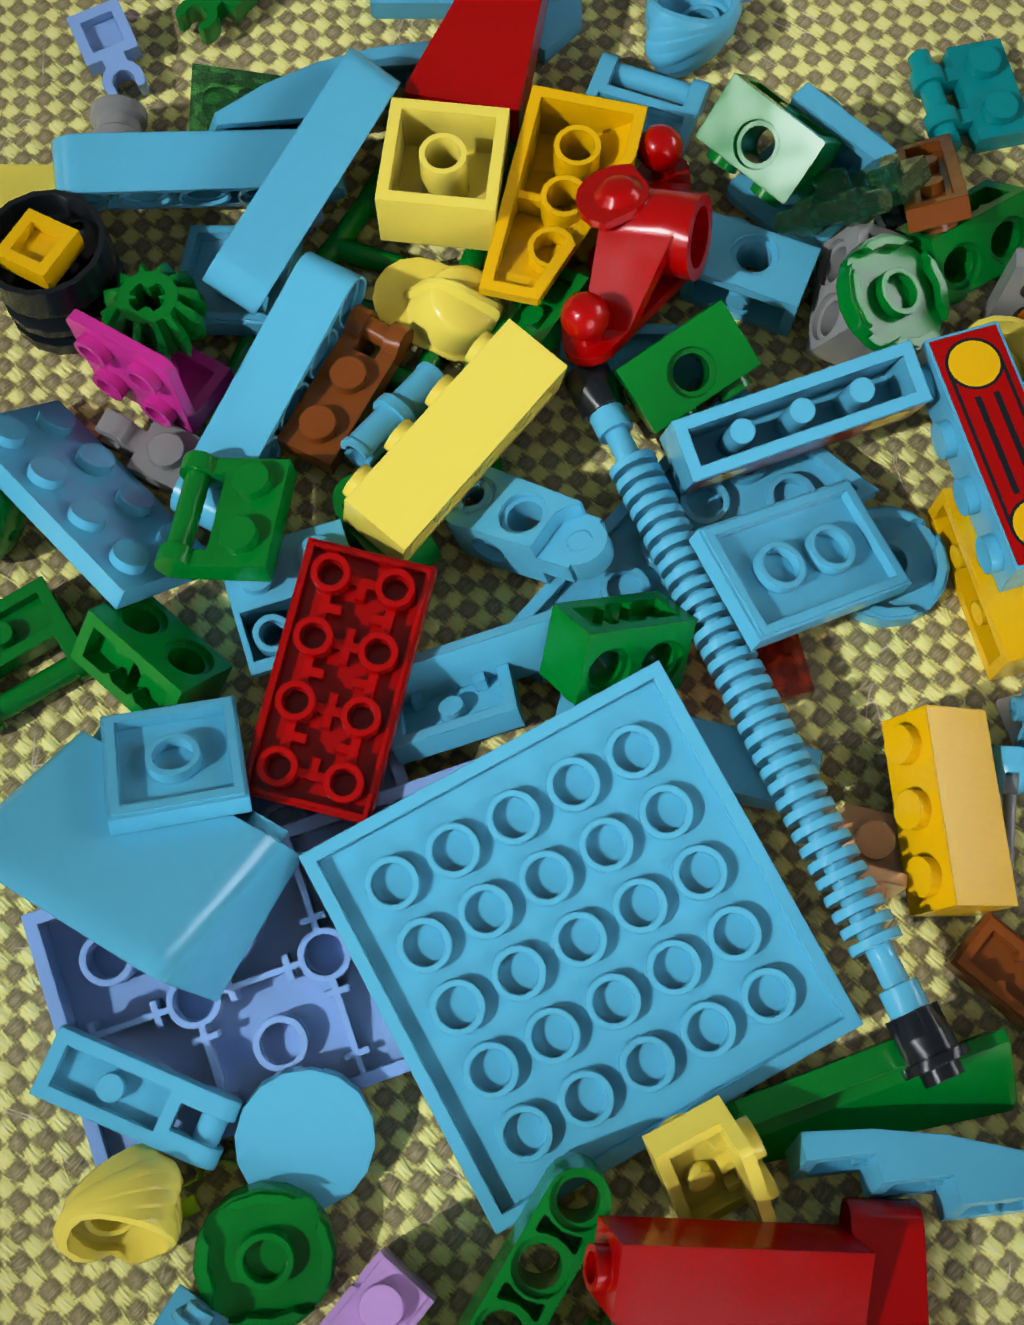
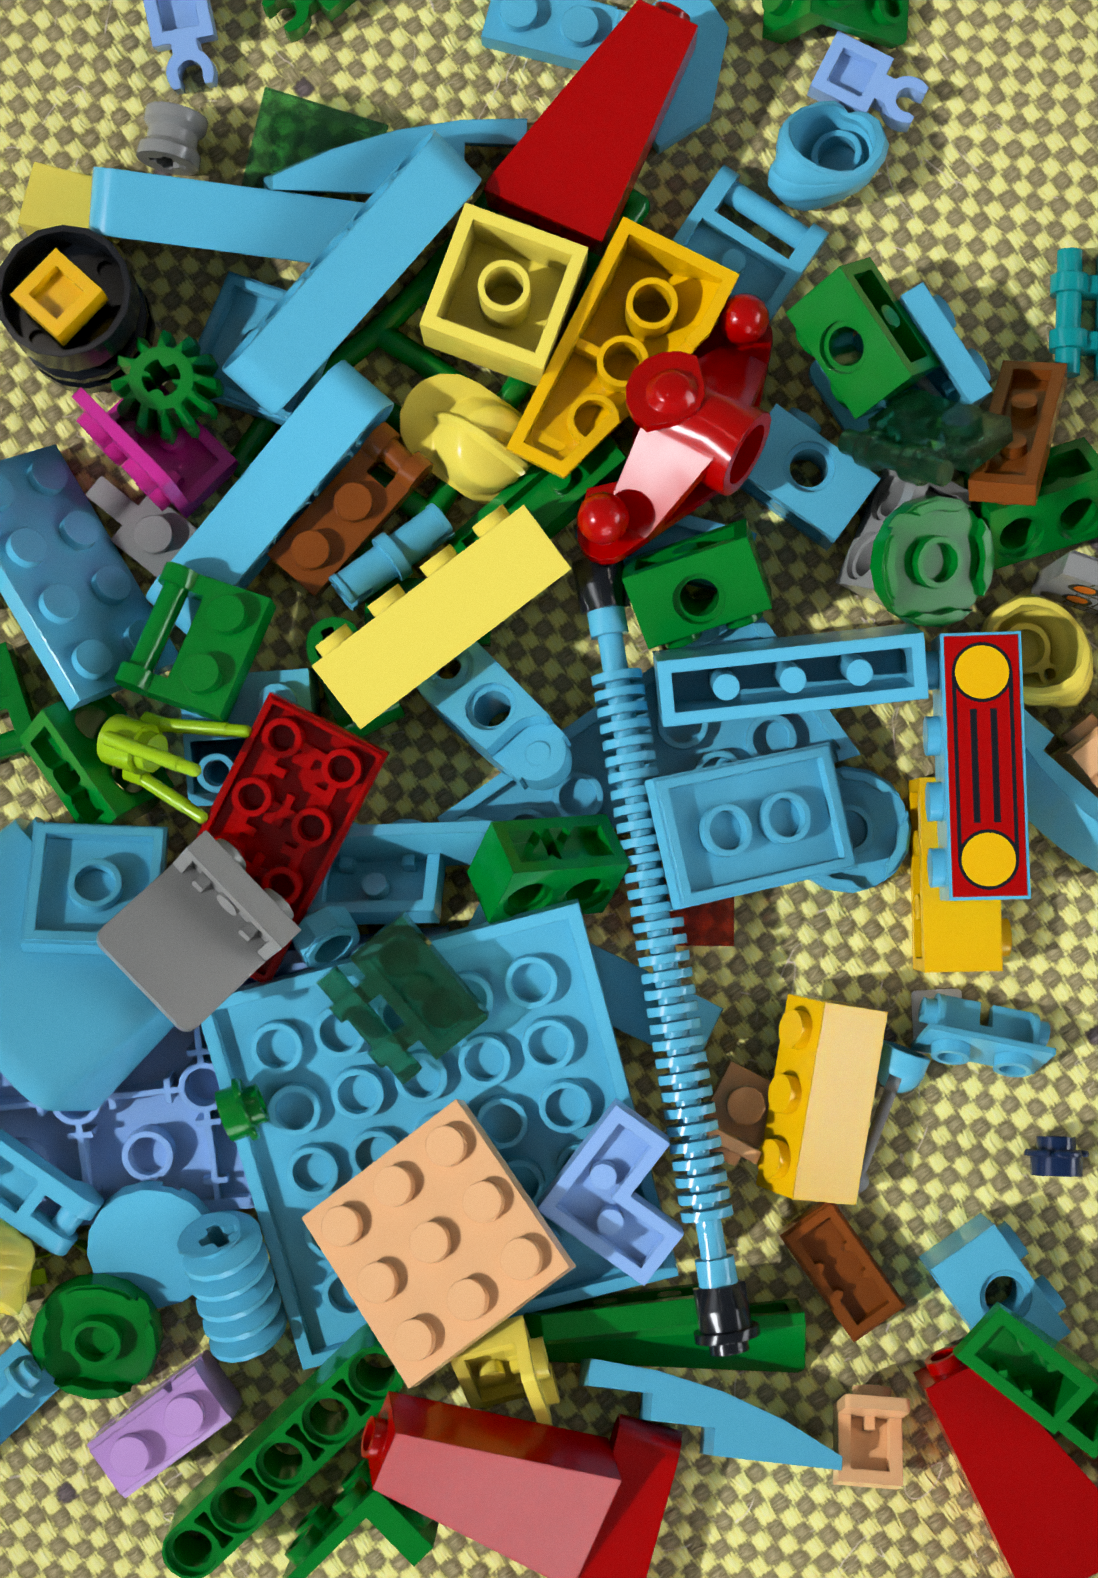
camera: 15 degrees right, 15 degrees up
none -> light grey bracket [96,830,301,1032]
none -> lime plant [97,711,252,824]
none -> medium azure piece [177,1210,288,1363]
none -> green plate [215,1078,269,1142]
none -> medium azure tile [292,906,360,968]
none -> light nougat plate [301,1099,576,1388]
none -> clear green plate [316,911,490,1084]
none -> light blue plate [537,1098,684,1286]

